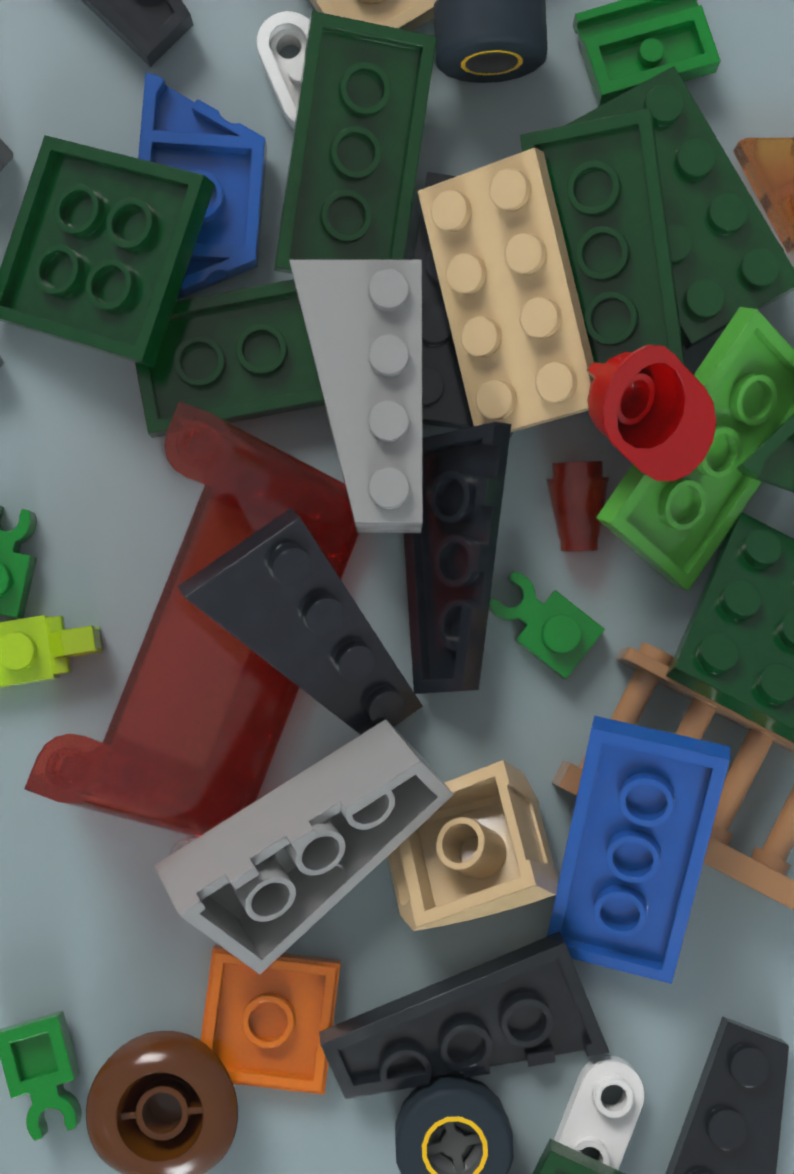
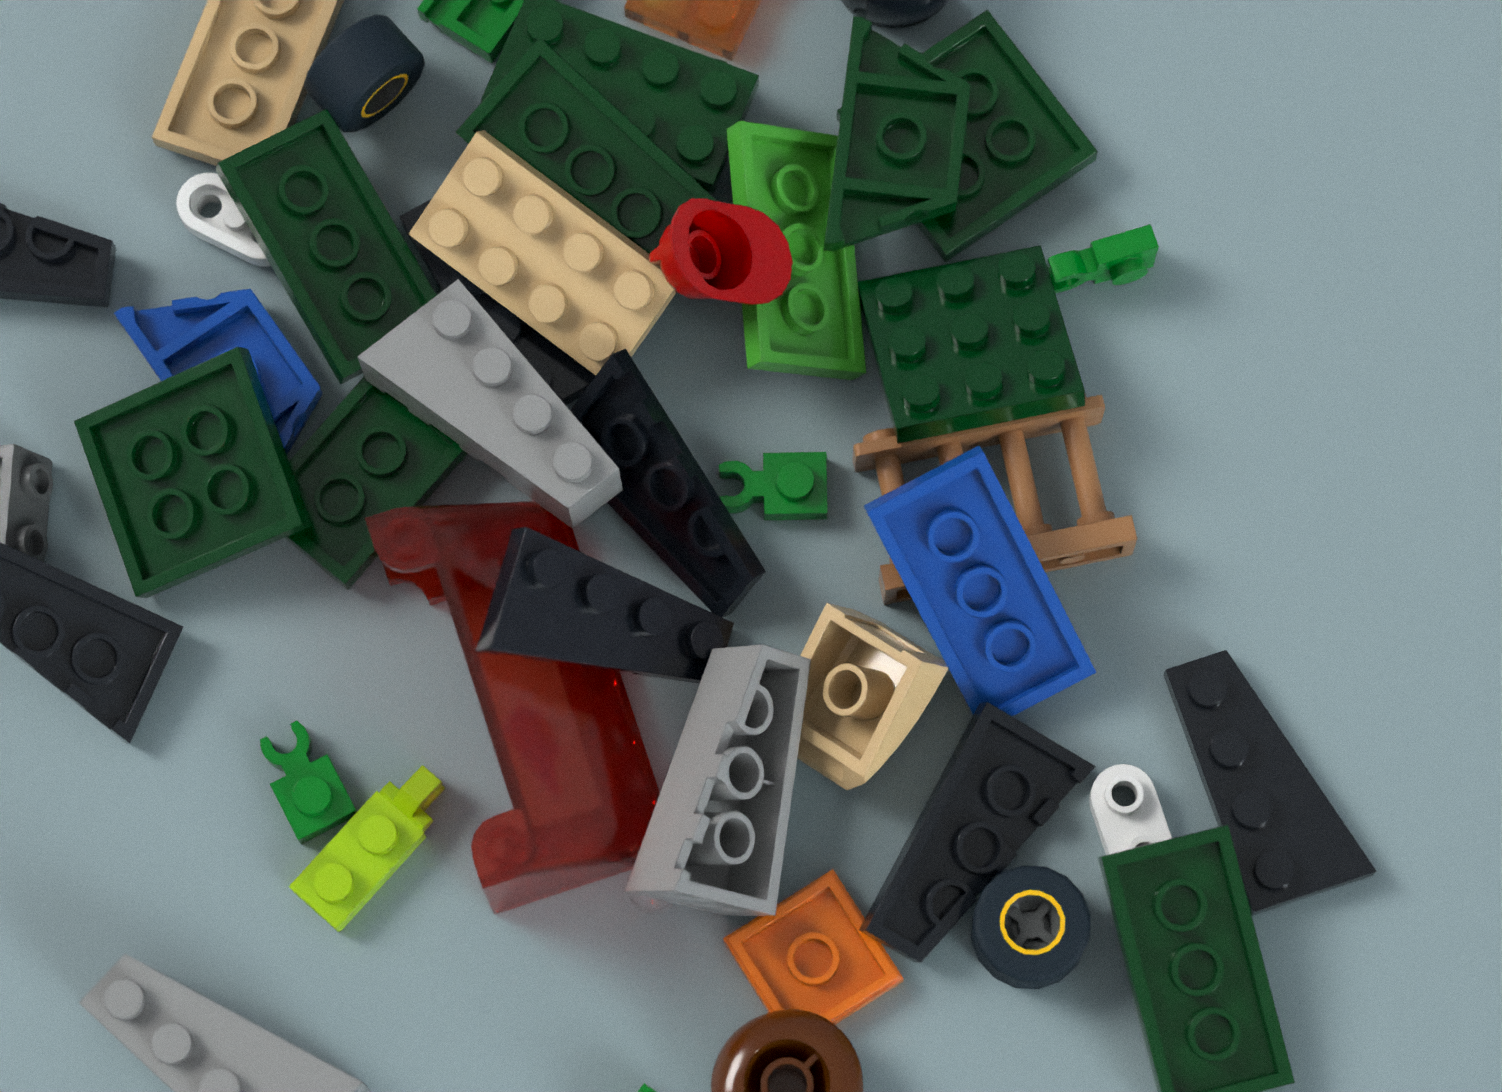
camera: 35 degrees left, 10 degrees down
clear red cone [546,461,609,552] -> none

